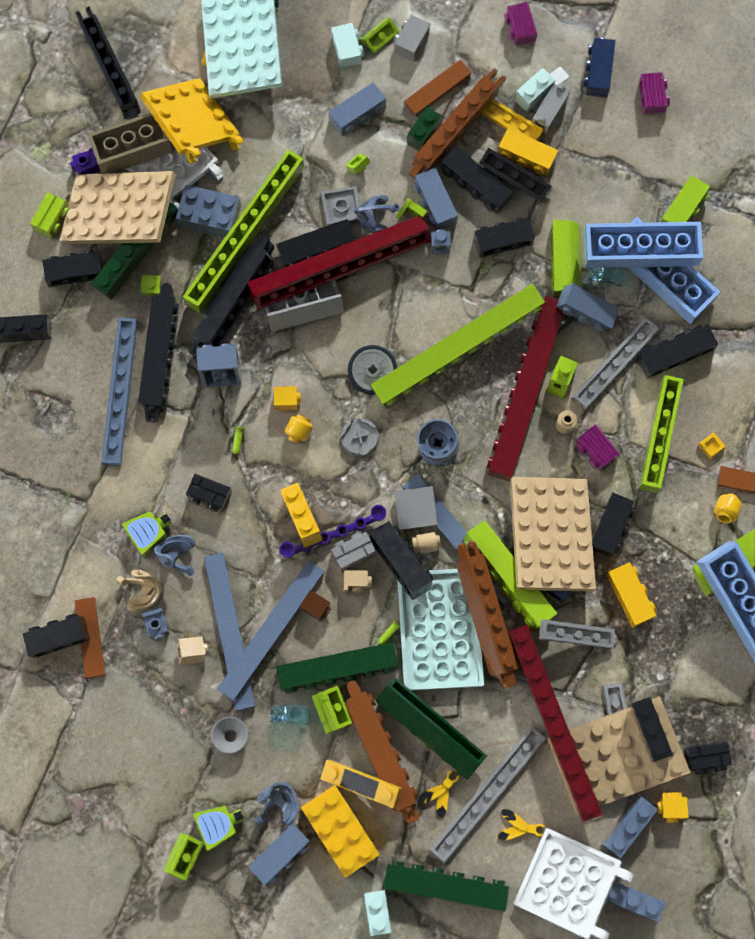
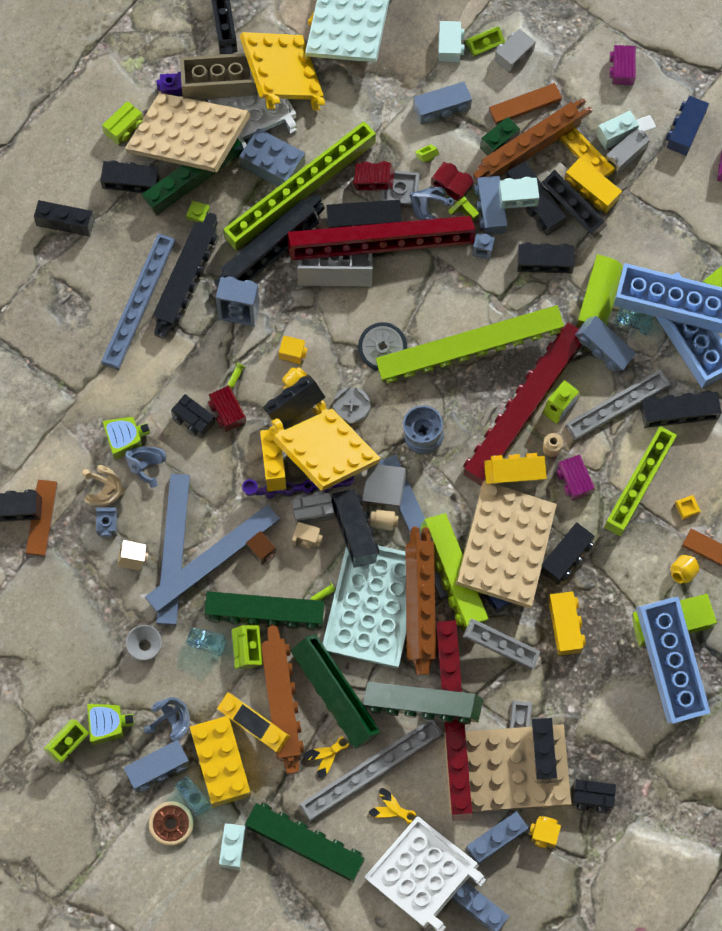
camera: 15 degrees right, 5 degrees down
none -> copper wheel [149,801,193,846]
none -> clear light blue leg [174,776,210,817]
none -> dark red brick [207,385,246,432]
none -> black brick [262,374,326,428]
none -> yellow plate [269,400,381,491]
none -> dark red brick [353,161,395,191]
none -> brick [363,682,483,725]
none -> dark red brick [431,162,474,201]
none -> yellow brick [484,453,547,484]
none -> light aqua brick [498,177,539,209]

